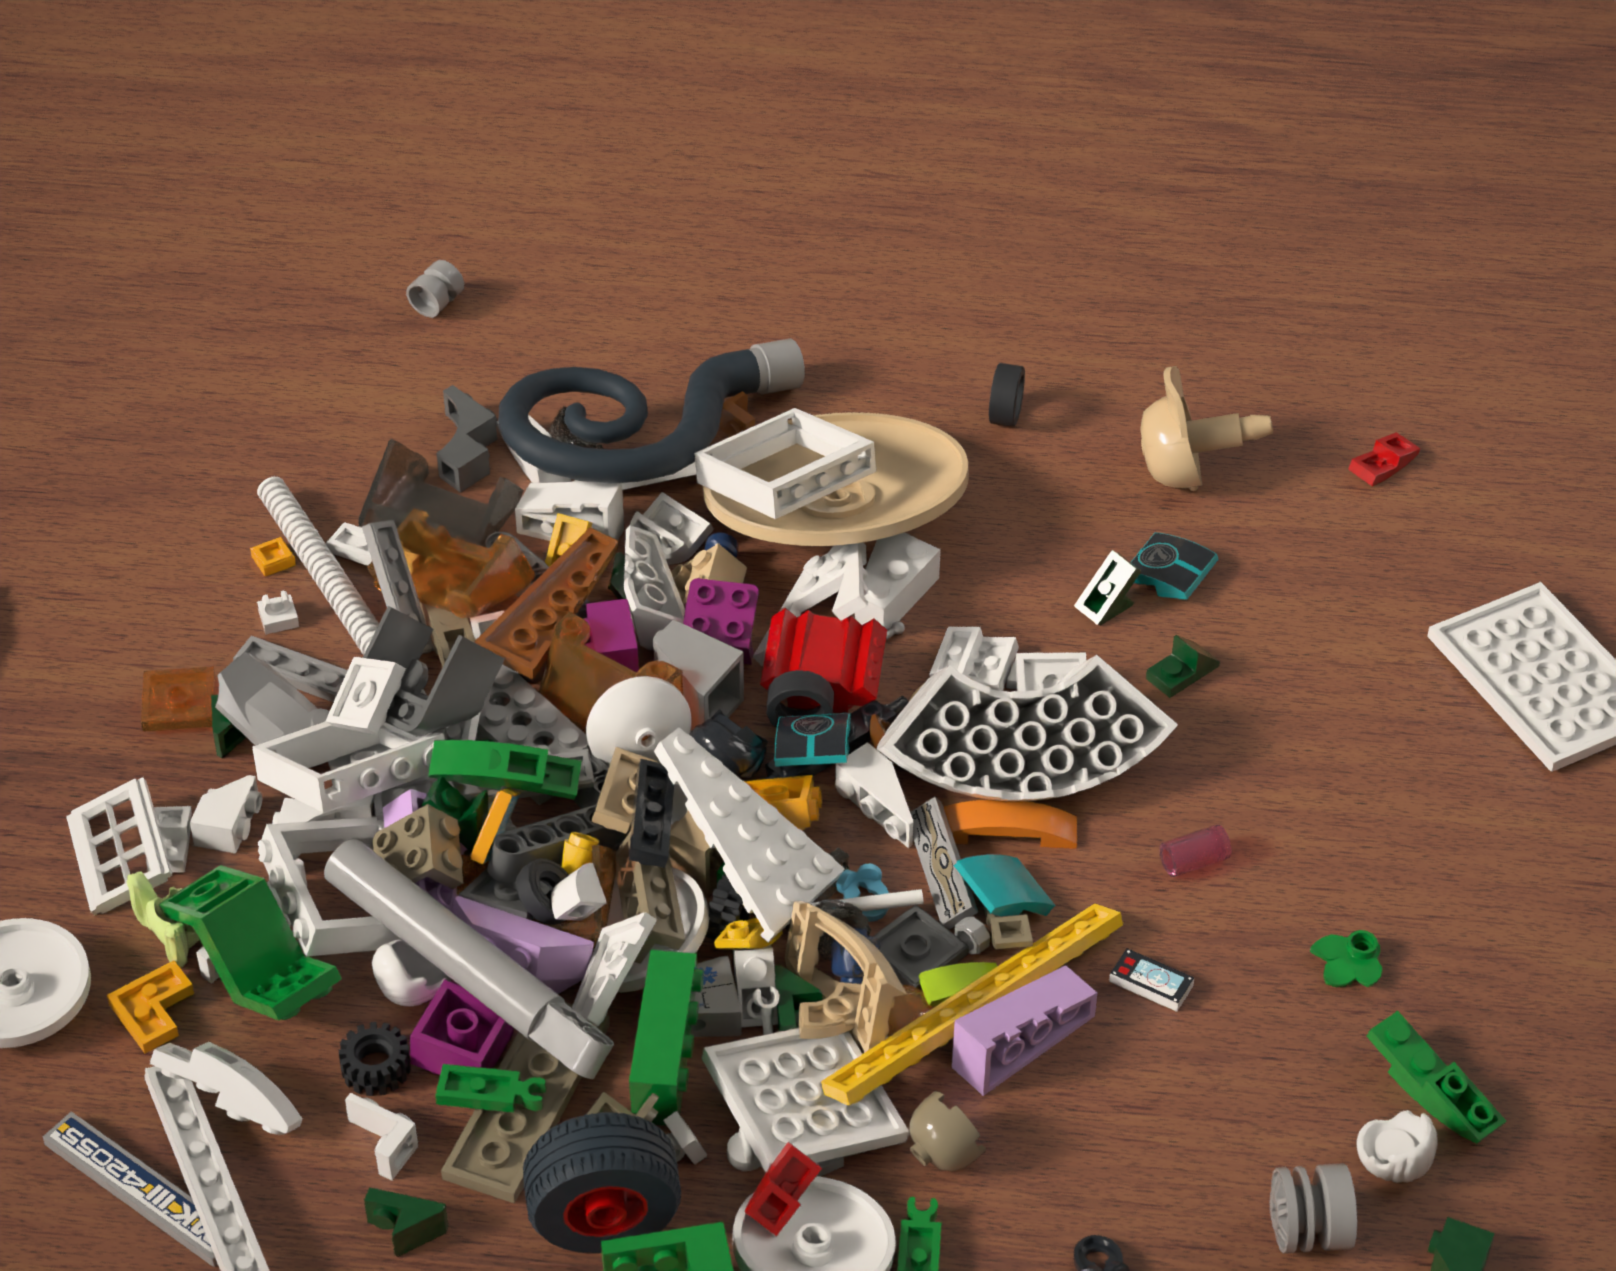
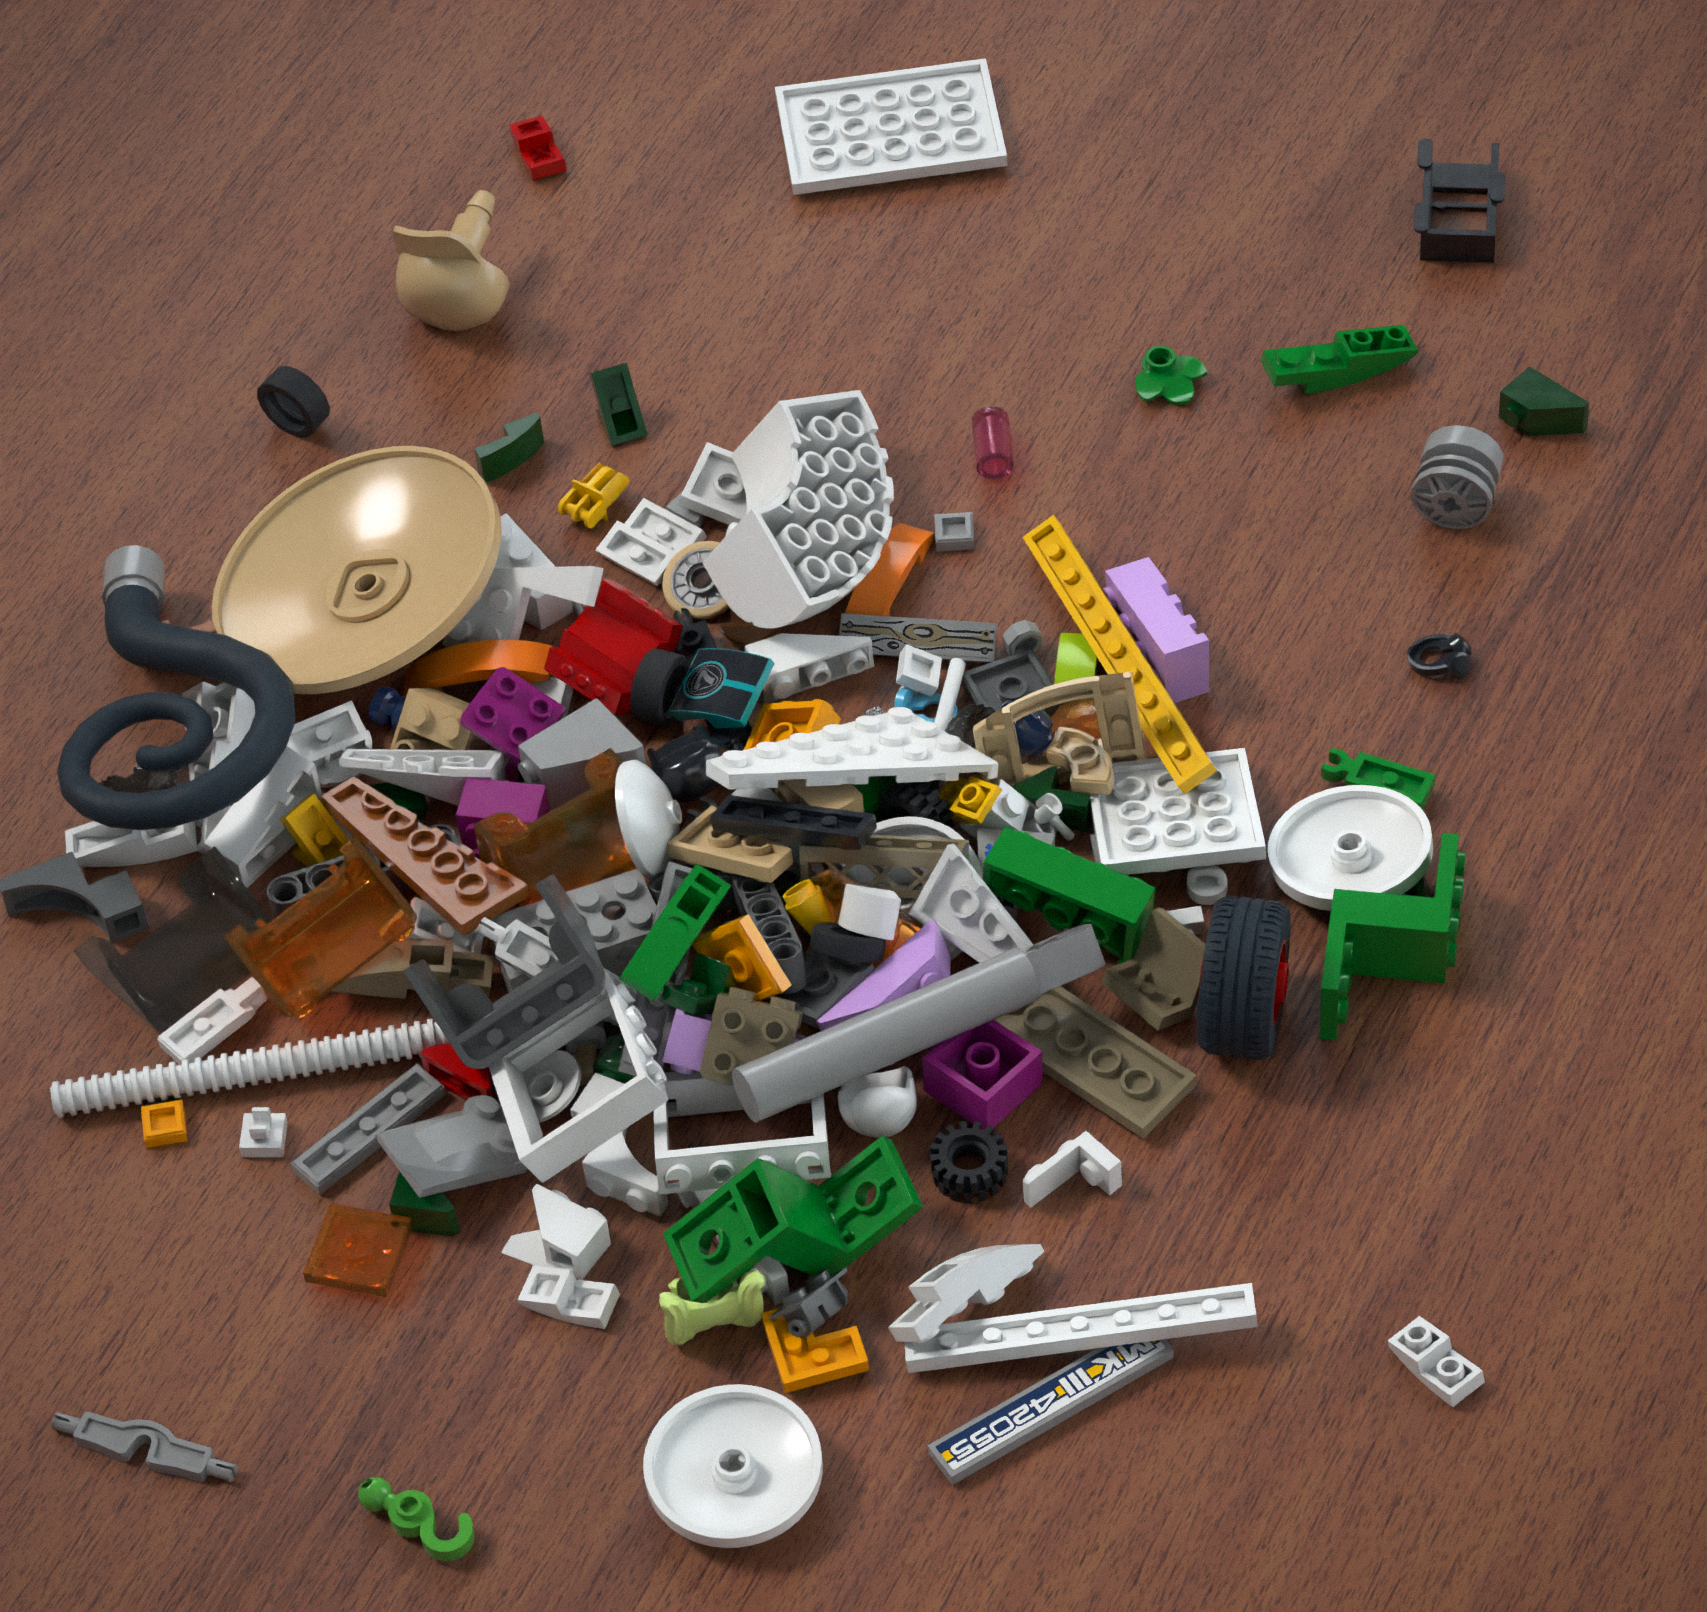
camera: 65 degrees left, 5 degrees up
white piece [66,777,172,915] -> none
white plate [325,657,406,734] -> none
light grey tile [362,520,434,655] -> none
dark green slope [364,1187,449,1257] -> none
green plate [435,1064,547,1113] -> none
white window [694,408,876,519] -> none
red slope [744,1141,822,1237] -> none
dark tan cylinder [909,1091,986,1172] -> none
teal slope [954,854,1055,917] -> none
dark tan slope [984,906,1033,949] -> none
tile [1109,948,1195,1011] -> none
black slope [1131,532,1219,599] -> none
dark green slope [1146,635,1220,698] -> none
white piece [1356,1110,1437,1183] -> none
none -> orange slope [402,639,553,697]
none -> dark green slope [474,412,544,483]
none -> yellow arm [557,463,630,528]
none -> dark grey hinge [770,1267,849,1337]
none -> white tile [896,644,942,696]
none -> light grey tile [934,512,975,552]

